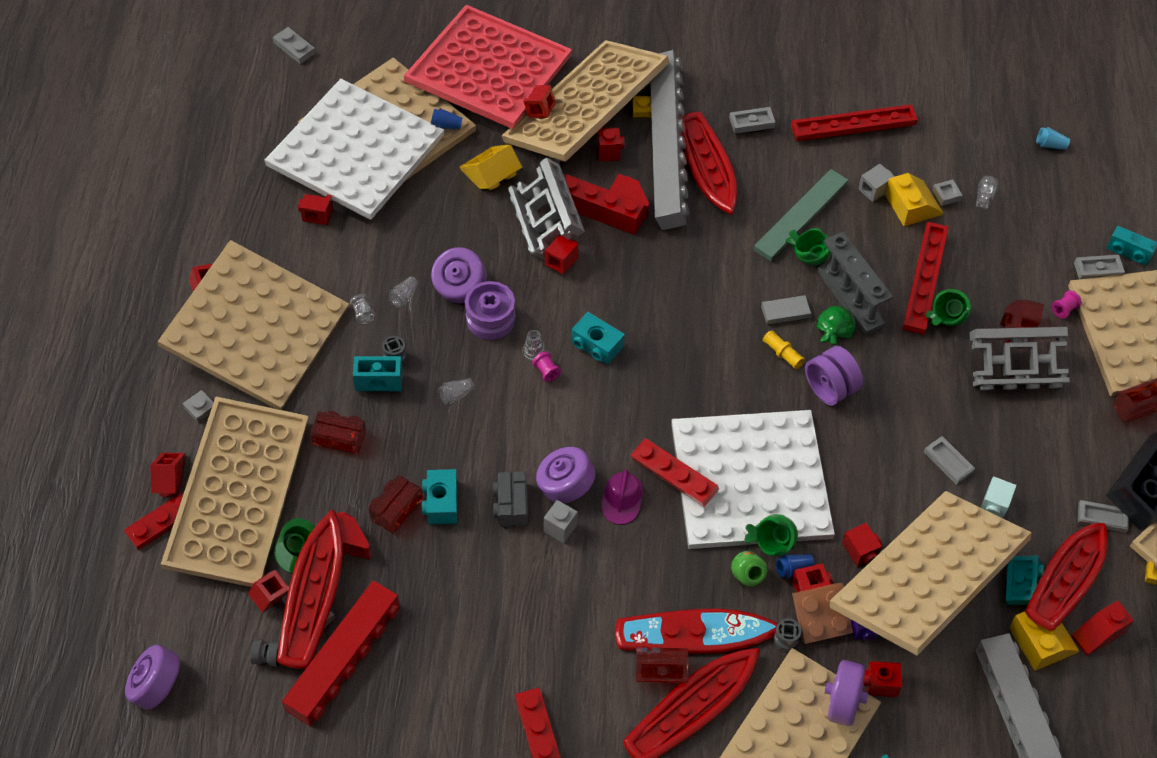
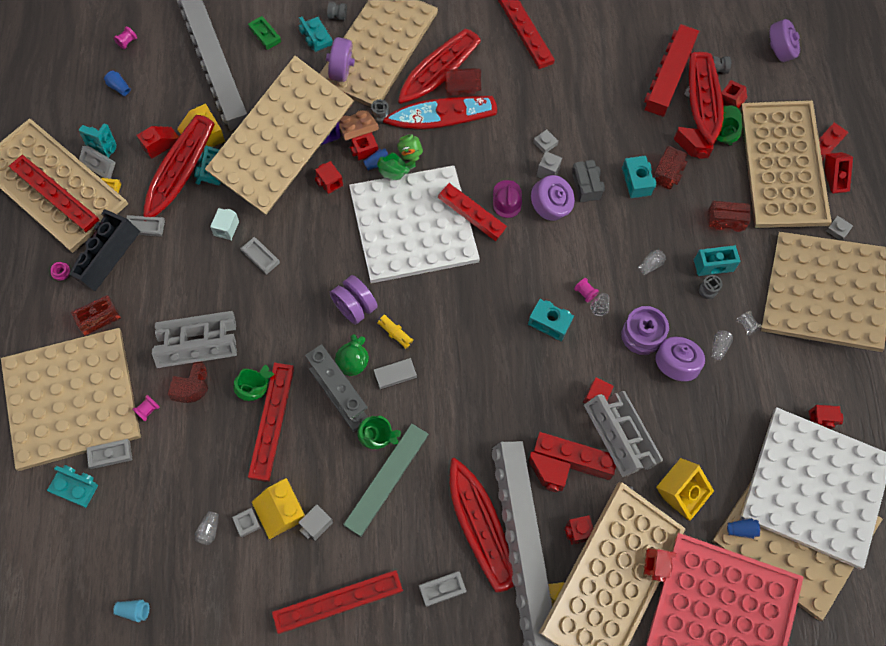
camera: 170 degrees right, 10 degrees up
none -> light grey plate [533,130,558,154]

